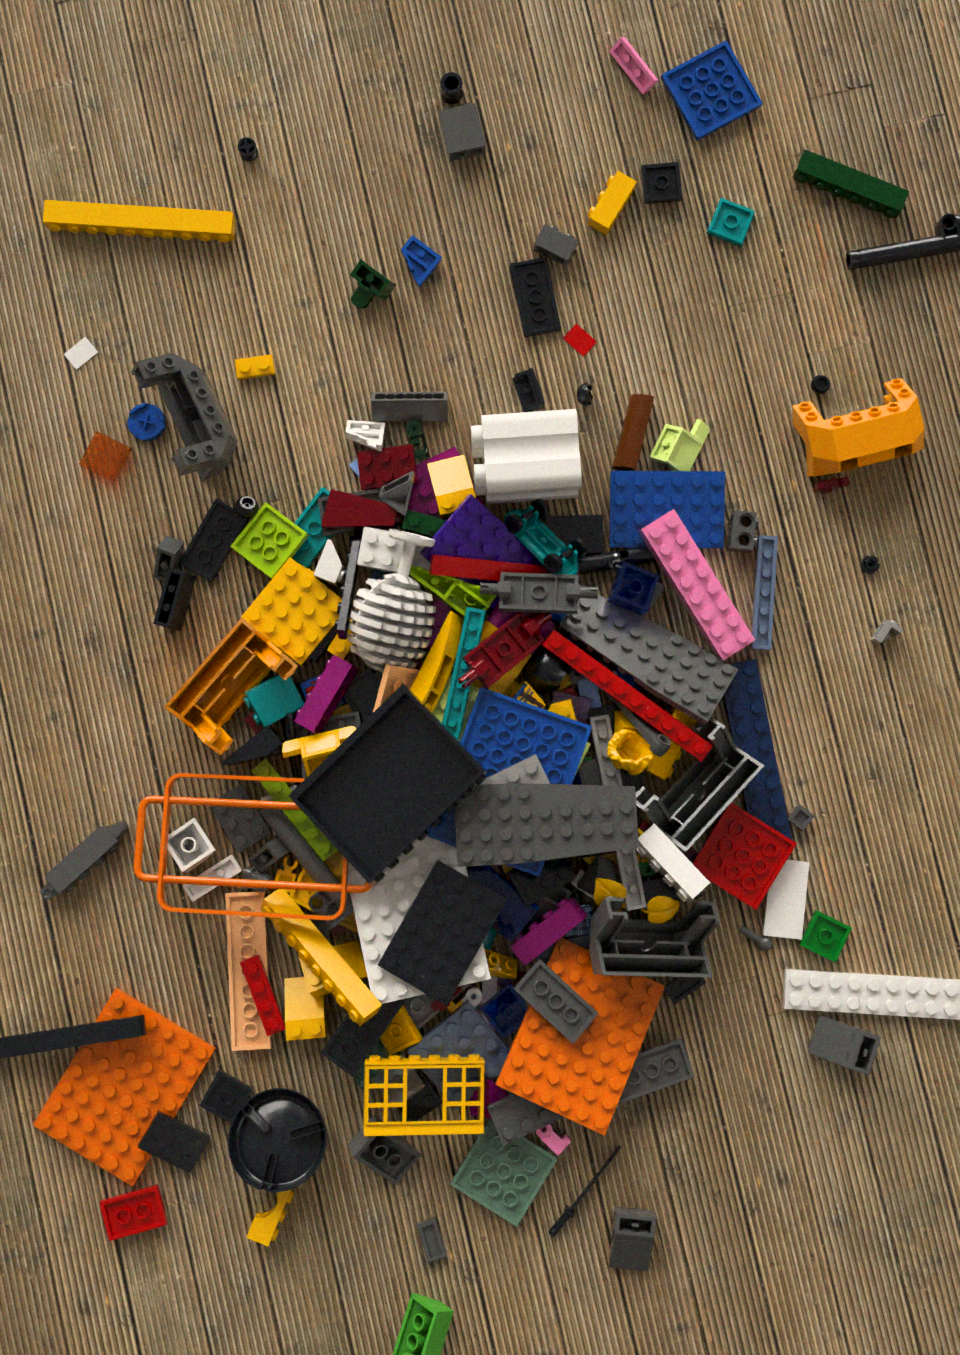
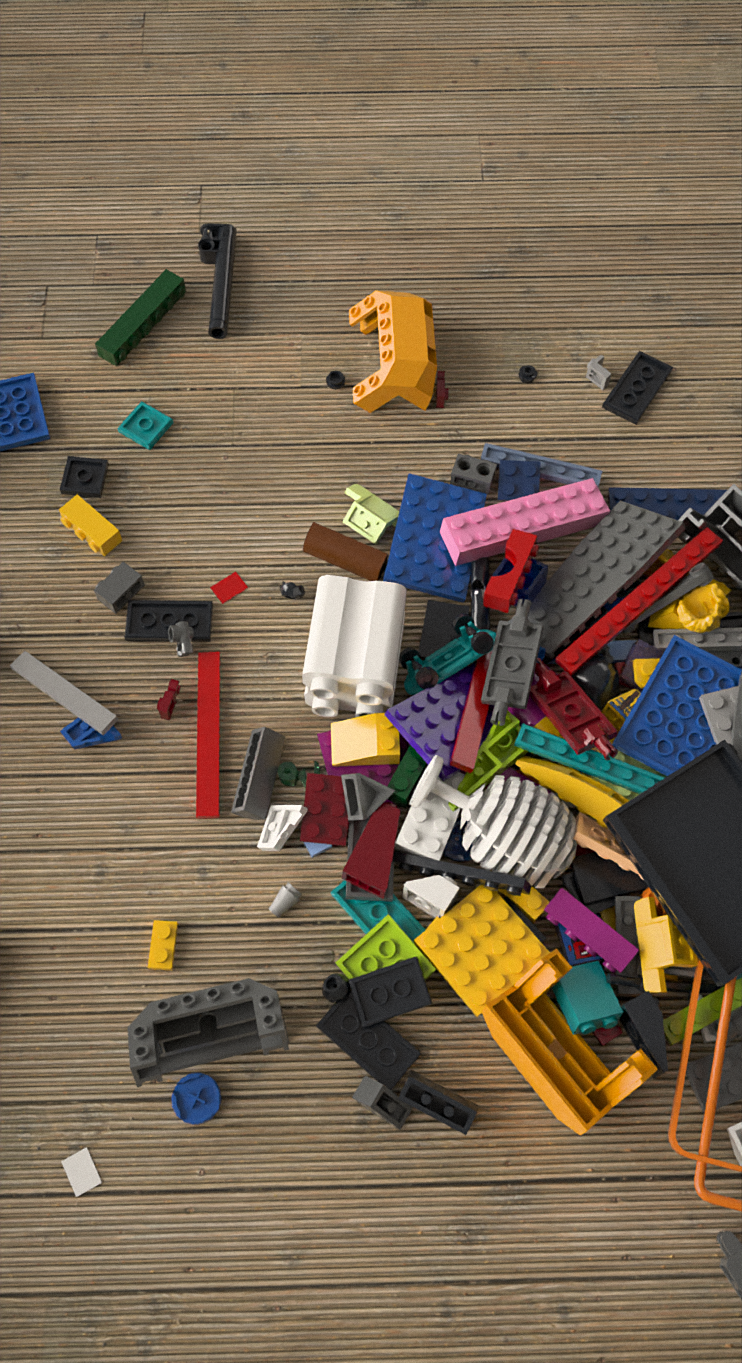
camera: 75 degrees left, 20 degrees down
clear orange plate [79,431,132,482] -> none
dark green brick [350,259,396,309] -> none
black hinge [512,367,545,412] -> none
none -> light grey tile [10,651,119,735]
none -> dark red plate [157,679,181,721]
none -> dark grey plate [168,621,194,657]
none -> red tile [196,652,220,819]
none -> light grey cone [268,882,302,918]
none -> black tile [349,956,433,1028]
none -> red arch [483,529,539,613]
none -> dark blue plate [498,460,541,502]
none -> black tile [602,351,673,425]

